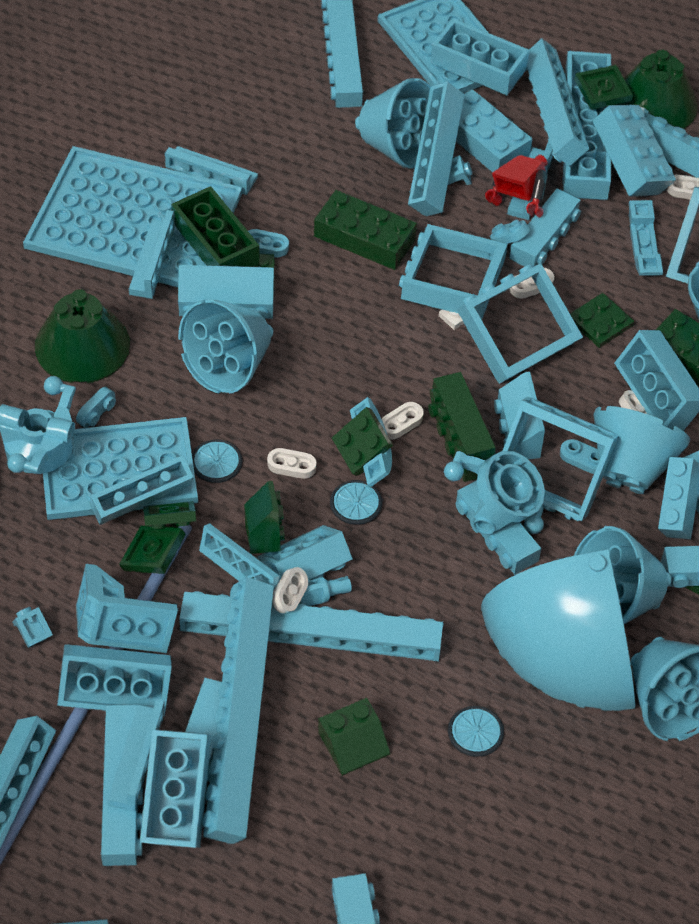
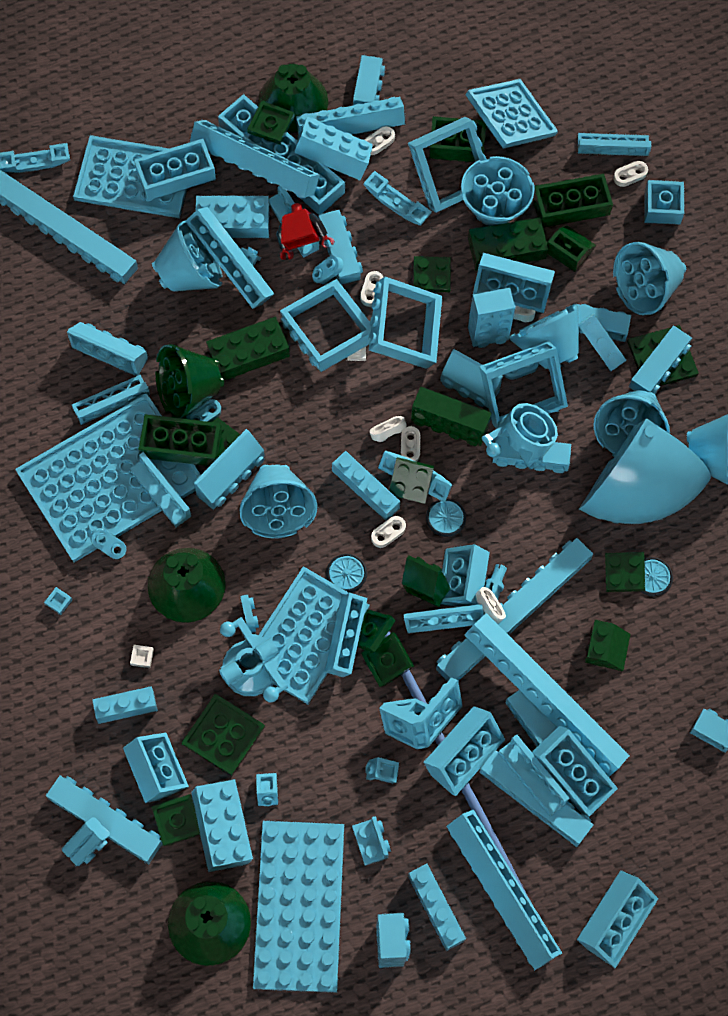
camera: 50 degrees left, 15 degrees up
none -> medium azure slope [67,322,148,376]
none -> medium azure plate [90,528,126,559]
none -> dark green cone [155,344,224,419]
none -> medium azure brick [332,451,400,521]
none -> white plate [370,416,407,442]
none -> medium azure brick [468,288,515,348]
none -> dark green plate [605,552,645,592]

